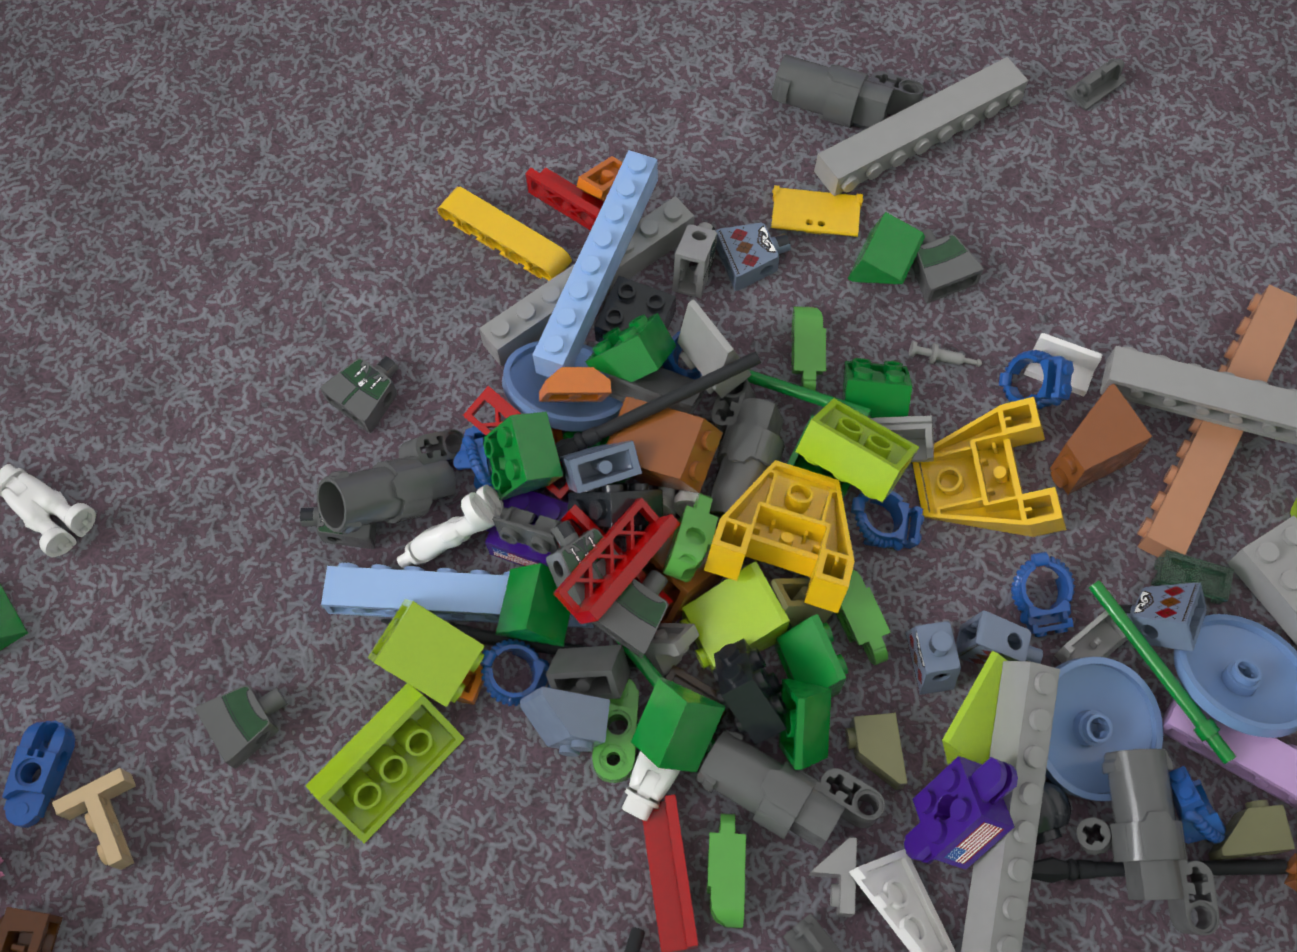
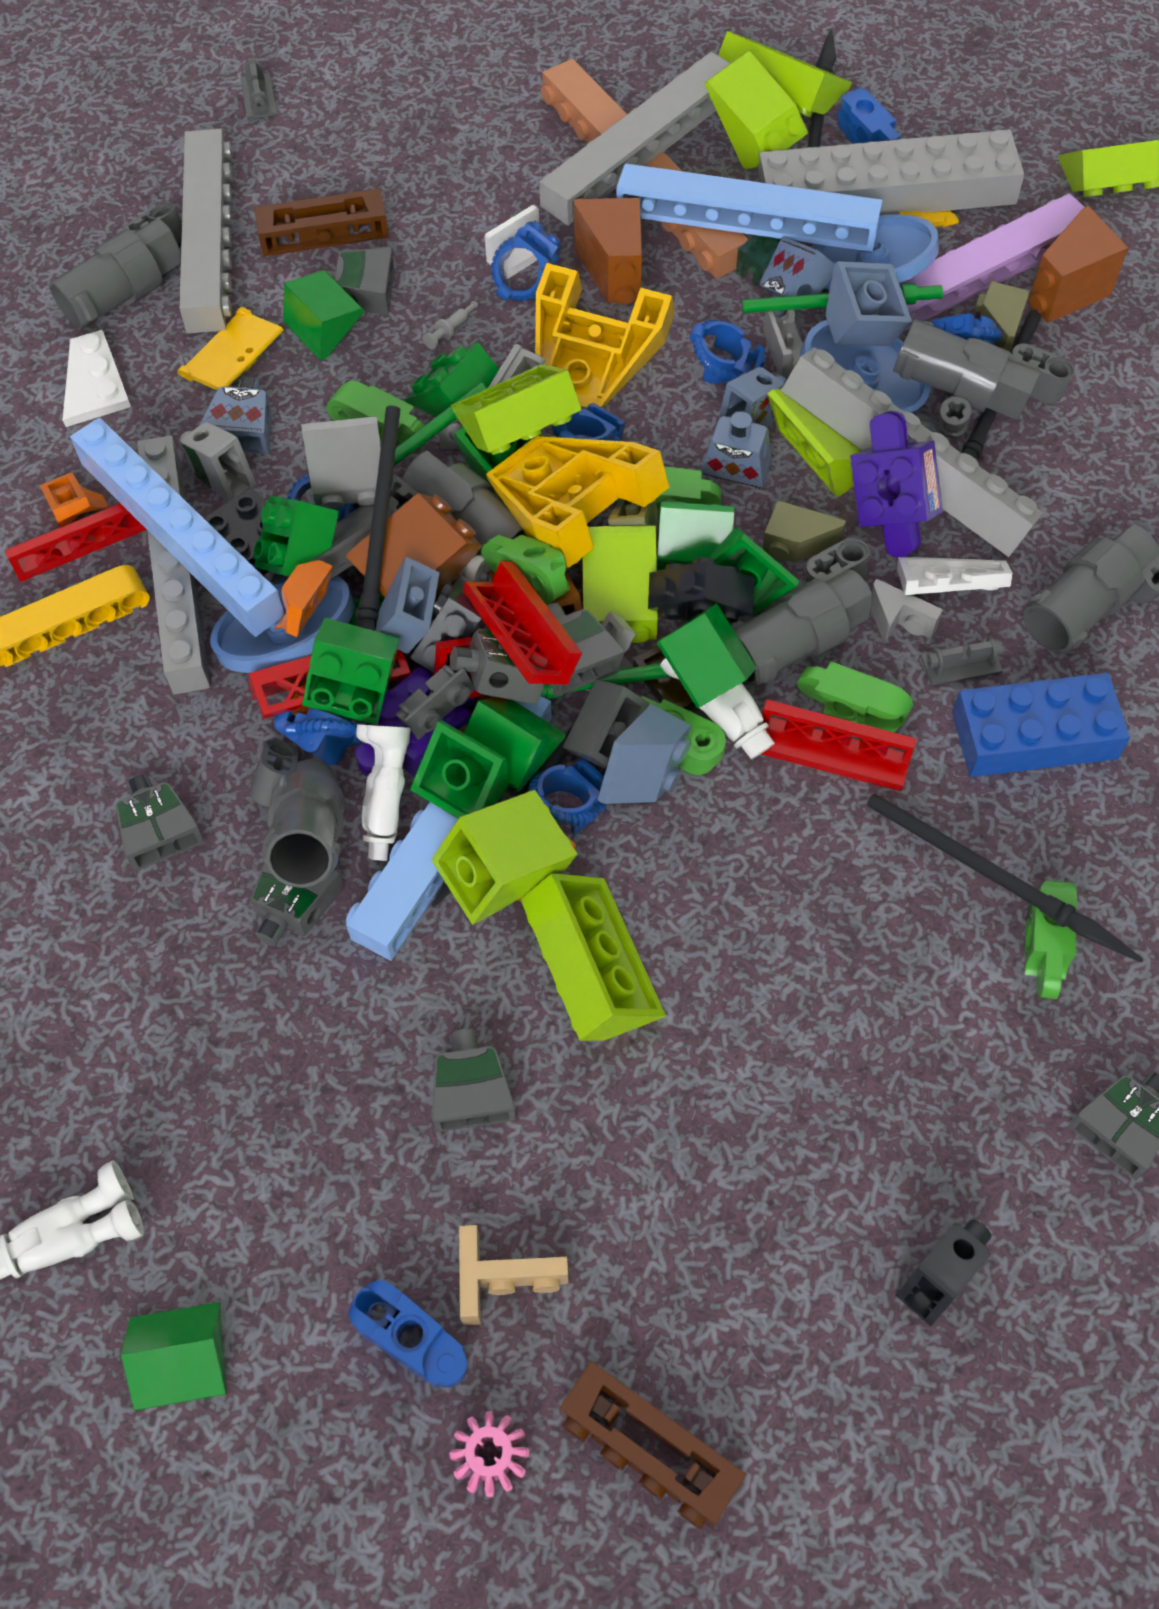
camera: 65 degrees left, 5 degrees down
none -> white wing [63,330,131,427]
none -> reddish brown brick [254,188,389,257]
none -> green slope [410,720,509,819]
none -> light blue brick [616,163,882,252]
none -> sand blue slope [826,261,912,346]

